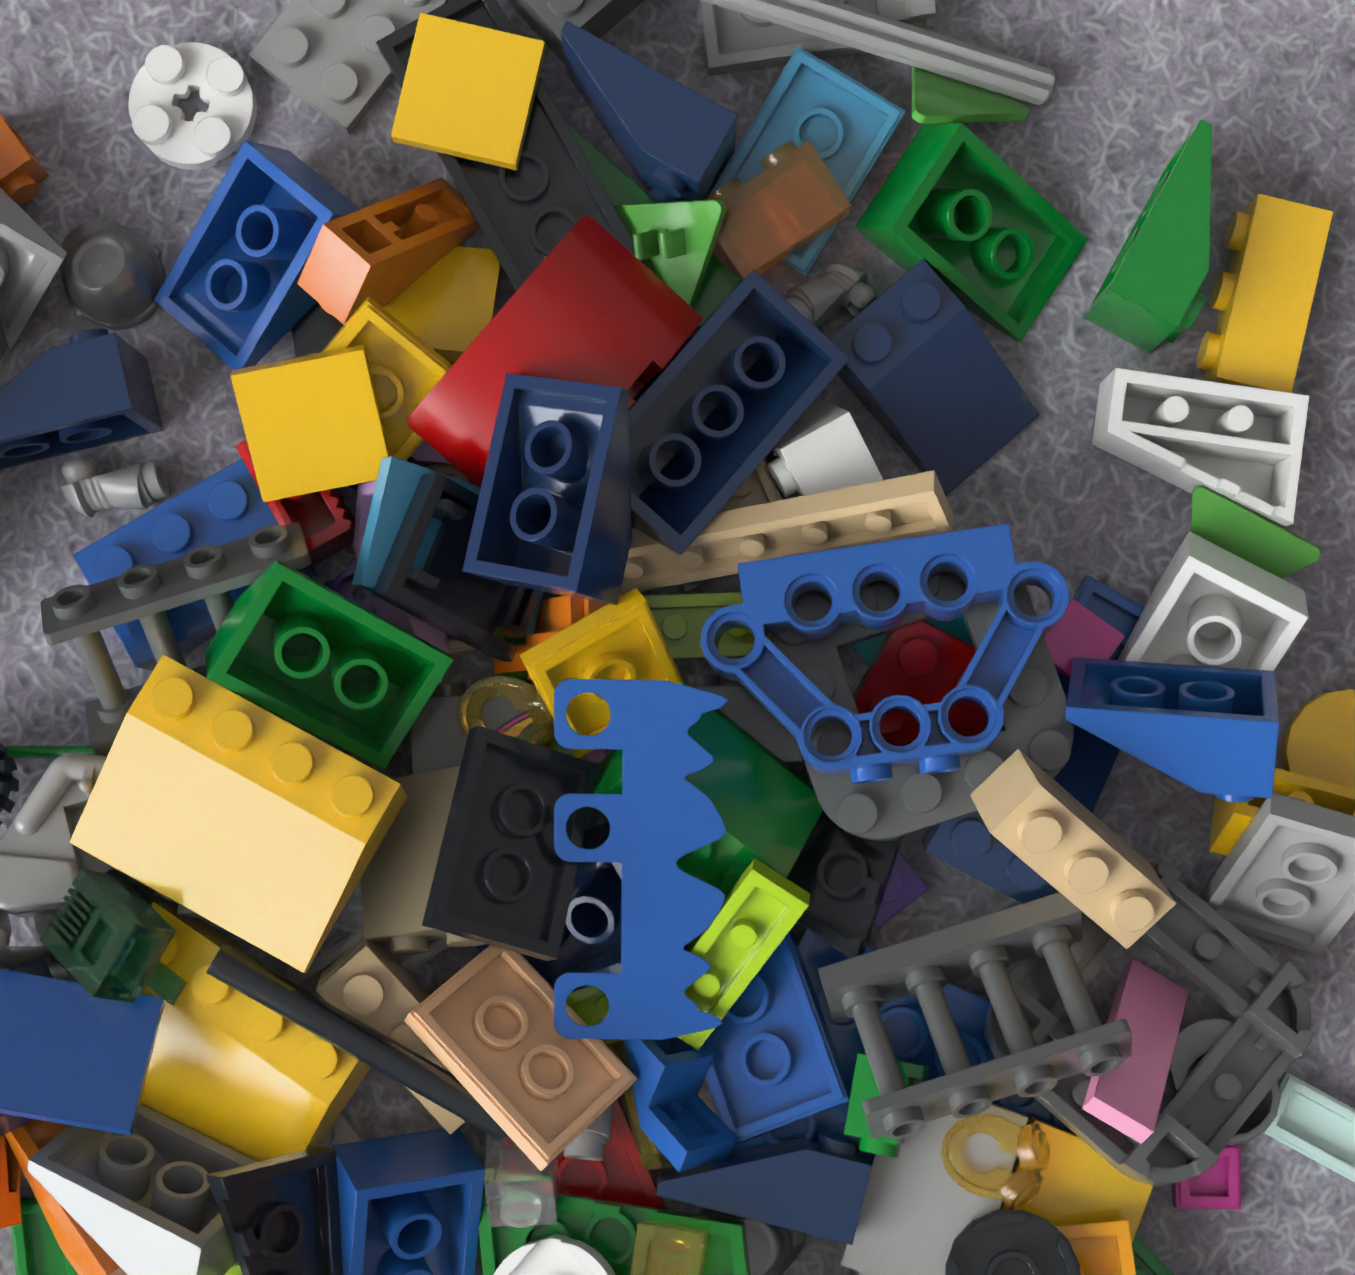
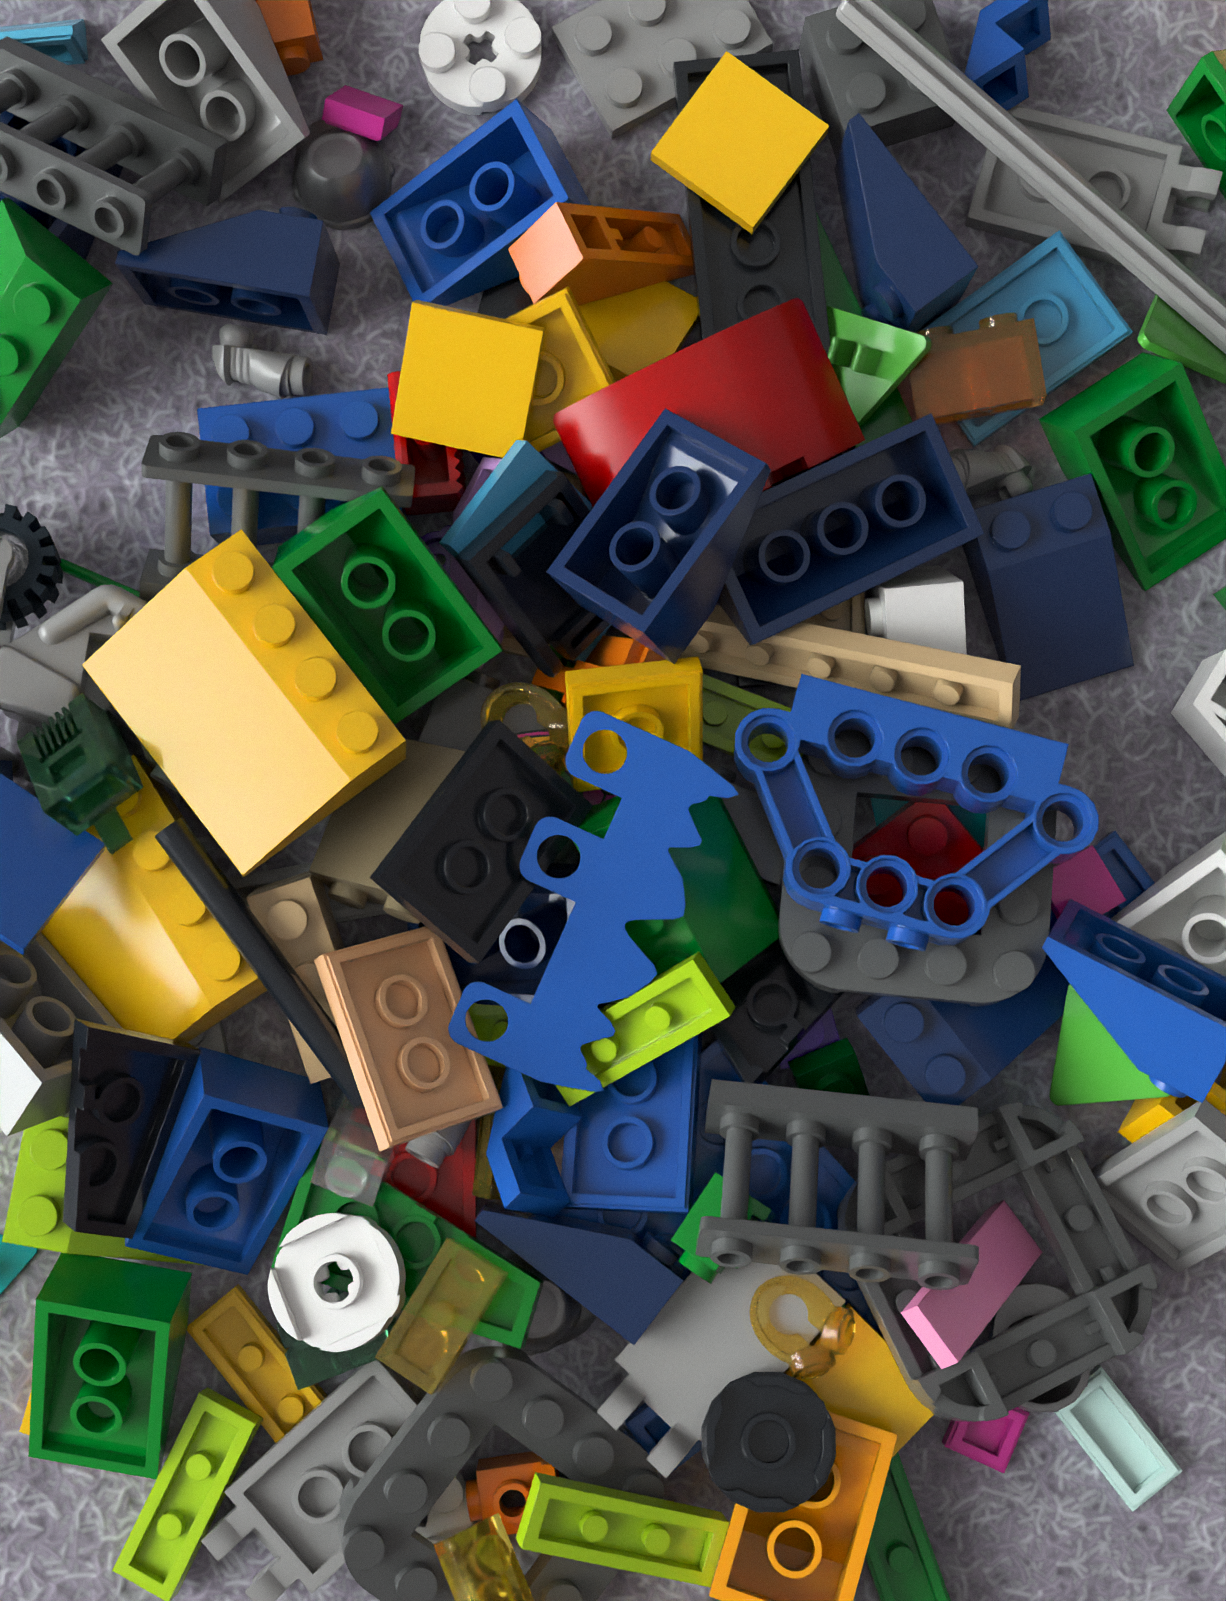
camera: 20 degrees right, 0 degrees up
tan brick [970,749,1176,949] -> none
none -> dark pink tile [322,85,403,141]
none -> dark green plate [788,1037,870,1096]
none -> bright green piece [1049,984,1170,1106]

